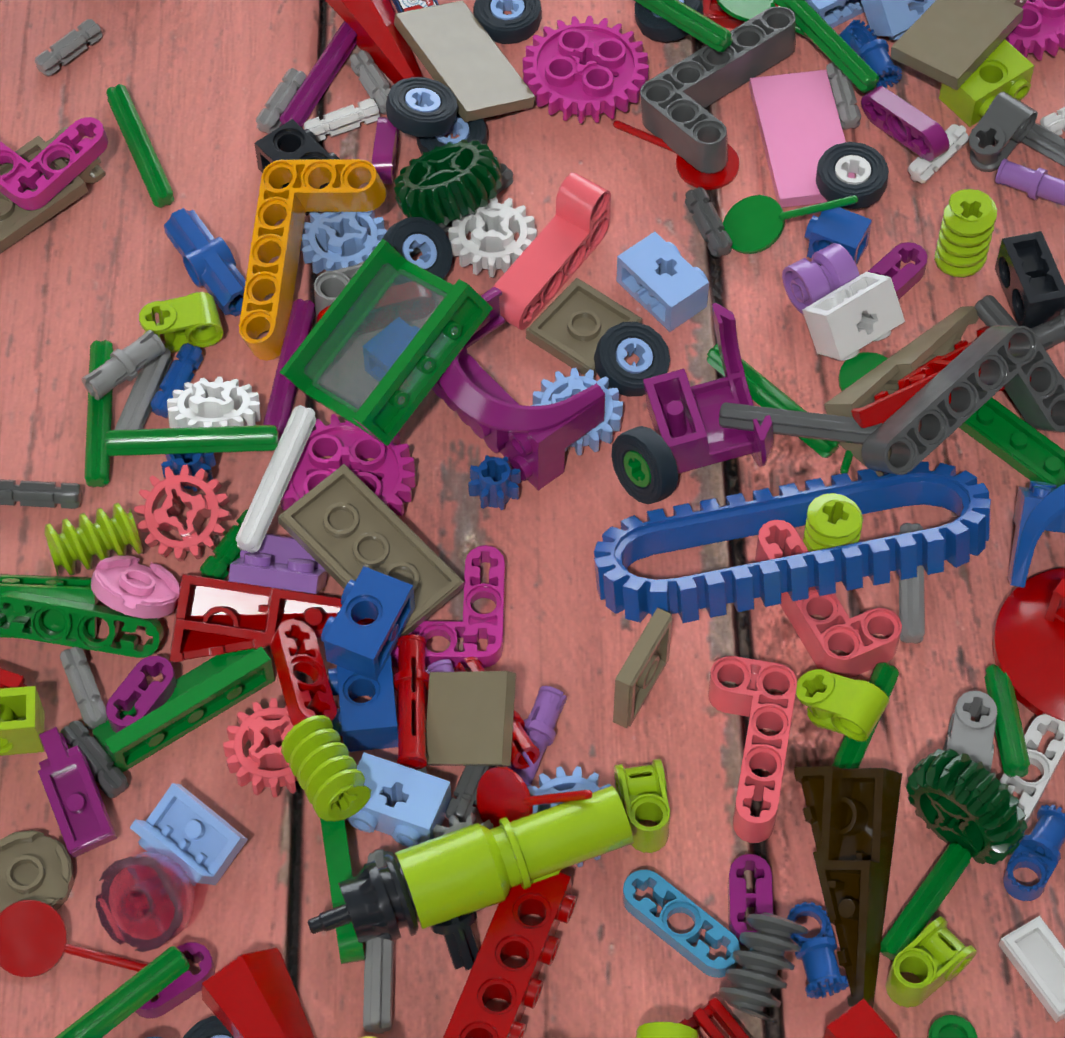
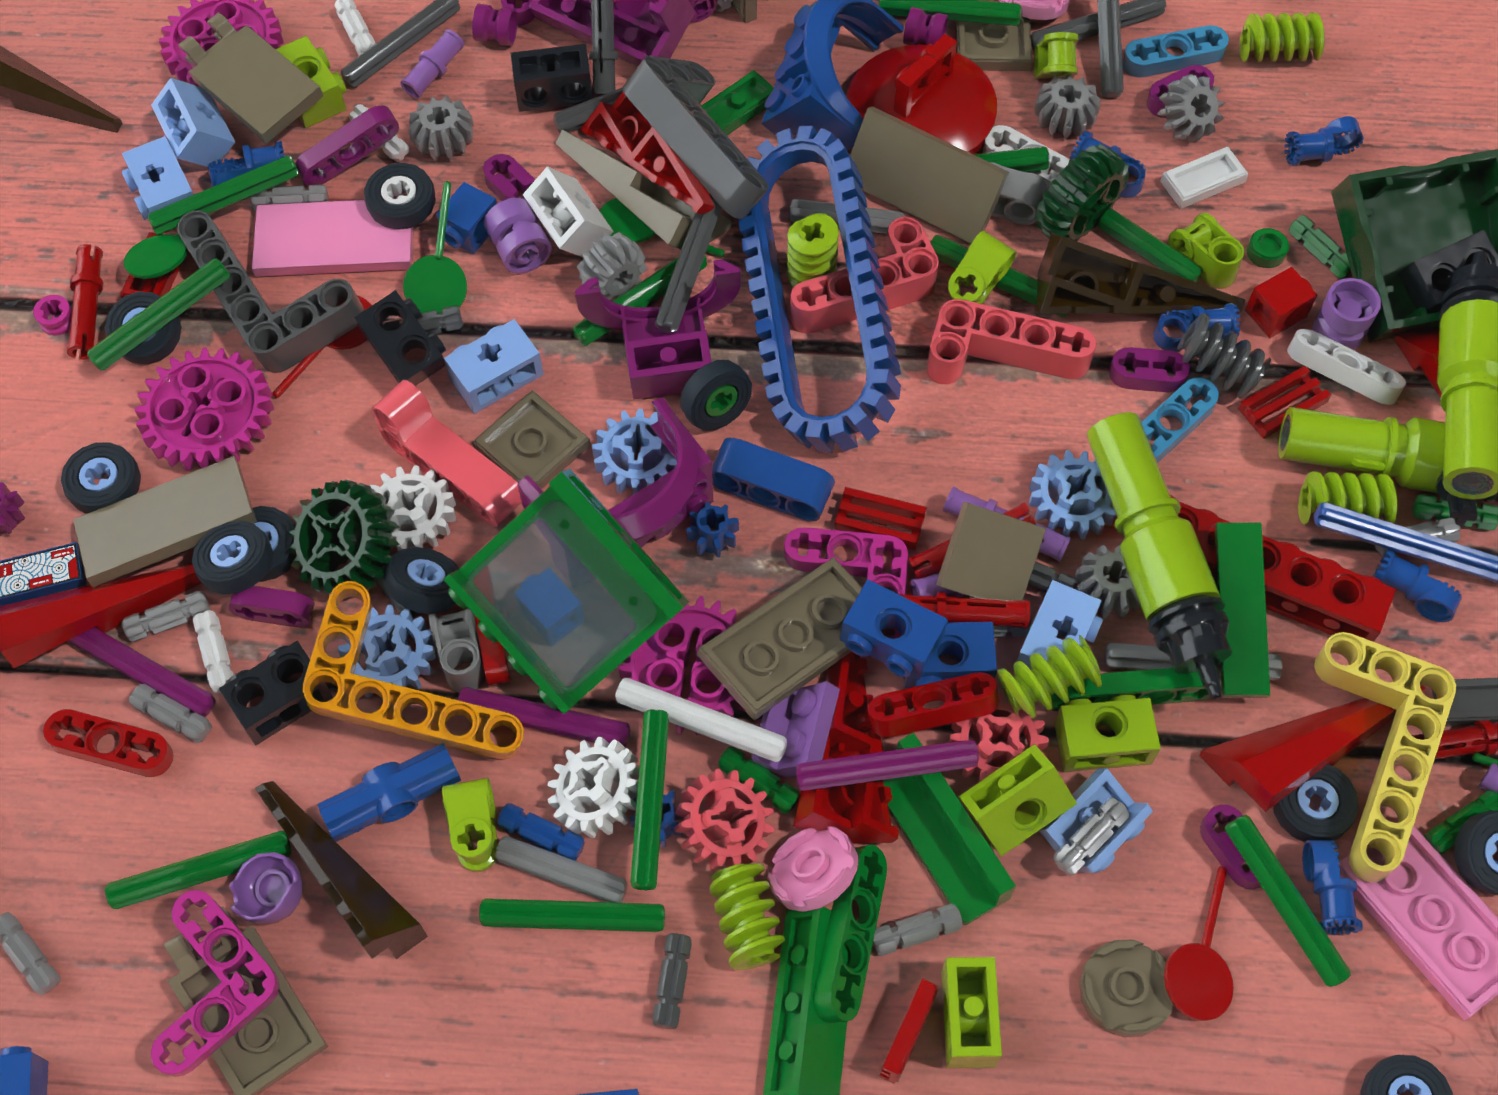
camera: 85 degrees left, 5 degrees up
magenta hinge [38,727,117,858] -> none
dark grey axle [60,720,129,798] -> none
light grey pin [82,330,166,400] -> none
clear pink cylinder [96,852,195,952] -> none
magenta beam [106,656,176,733] -> none
red piece [476,766,593,828] -> none
black bush [594,322,670,397] -> none
dark tan tile [613,608,673,728] -> none
lime piece [614,759,670,853] -> none
lime piece [934,189,997,277] -> none
dark grey piece [969,92,1038,172] -> none
none -> red beam [43,709,174,777]
none -> medium lavender hair [230,852,303,924]
none -> dark brown wedge [255,781,428,959]
none -> black brick [354,290,446,386]
none -> light grey gear [409,95,474,161]
none -> light grey gear [577,232,647,300]
none -> blue beam [712,438,835,521]
none -> magenta axle [796,740,979,791]
none -> red tile [834,487,927,550]
none -> dark tan tile [850,106,1009,243]
none -> lime brick [959,744,1077,857]
none -> light grey axle [1053,798,1129,876]
none -> lime brick [1054,695,1161,772]
none -> green tile [1214,522,1270,698]

